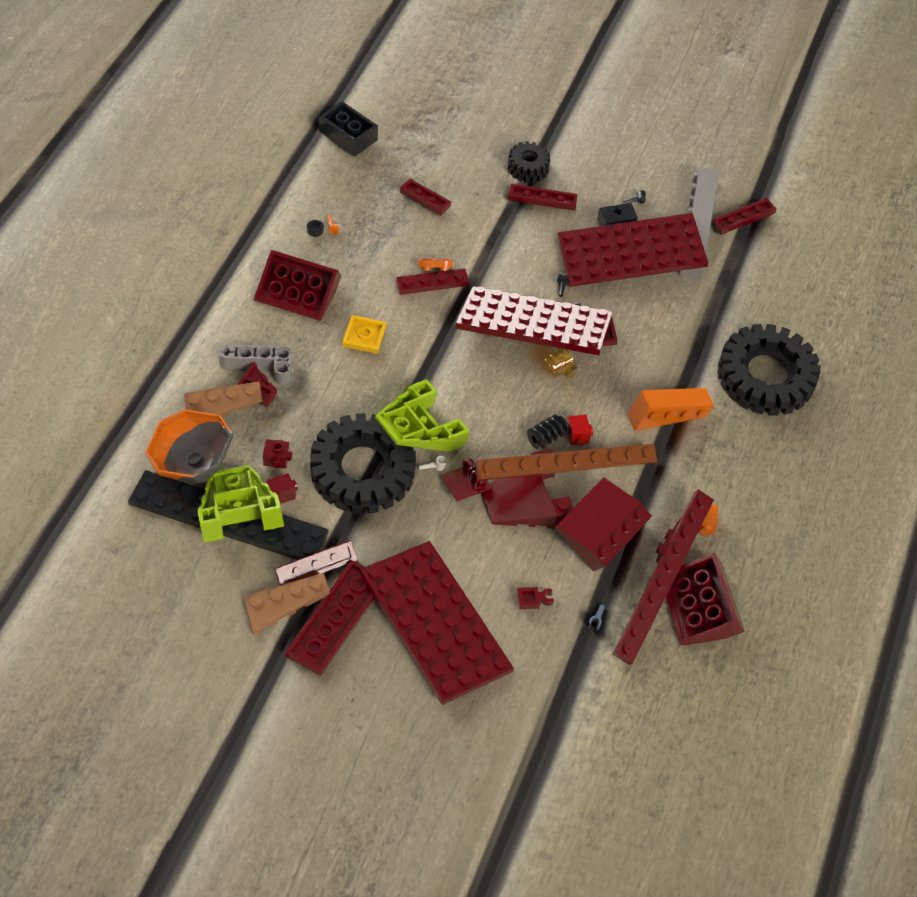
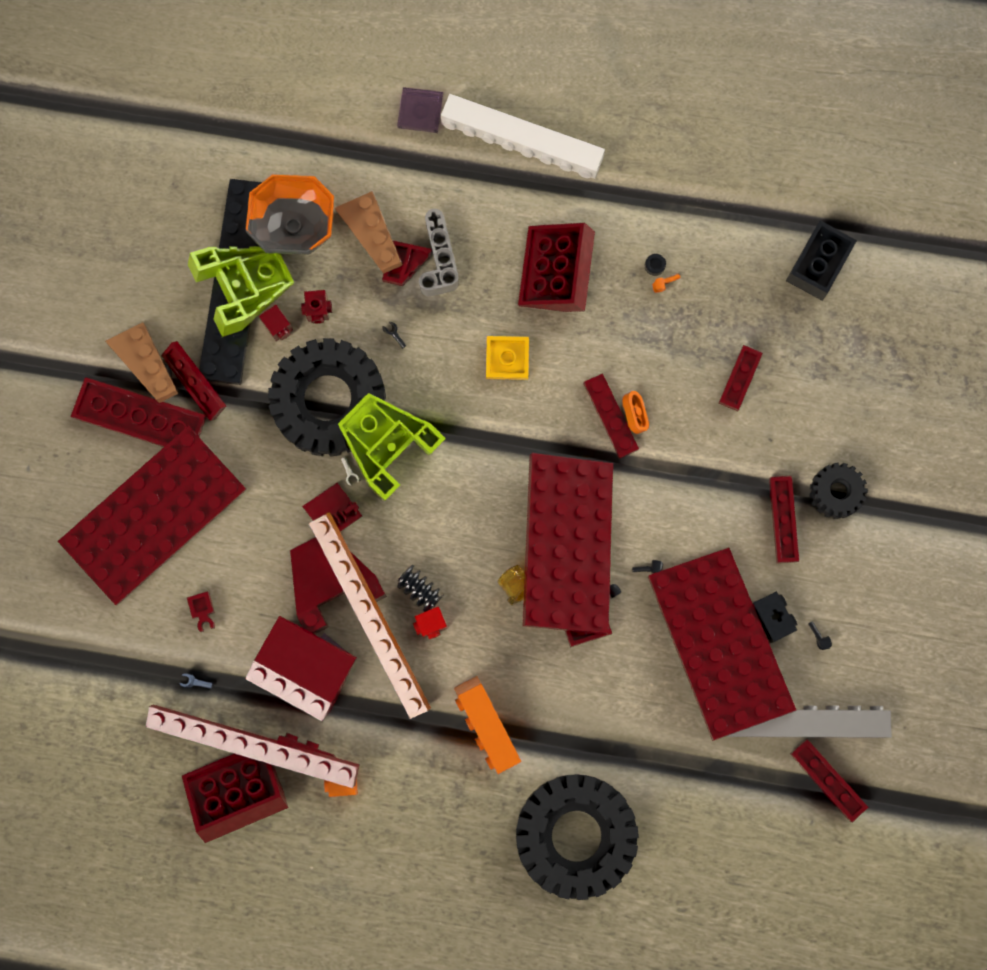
camera: 85 degrees right, 25 degrees up
none -> black hand [382,322,406,349]
none -> clear purple tile [397,87,444,133]
none -> white brick [441,94,605,179]

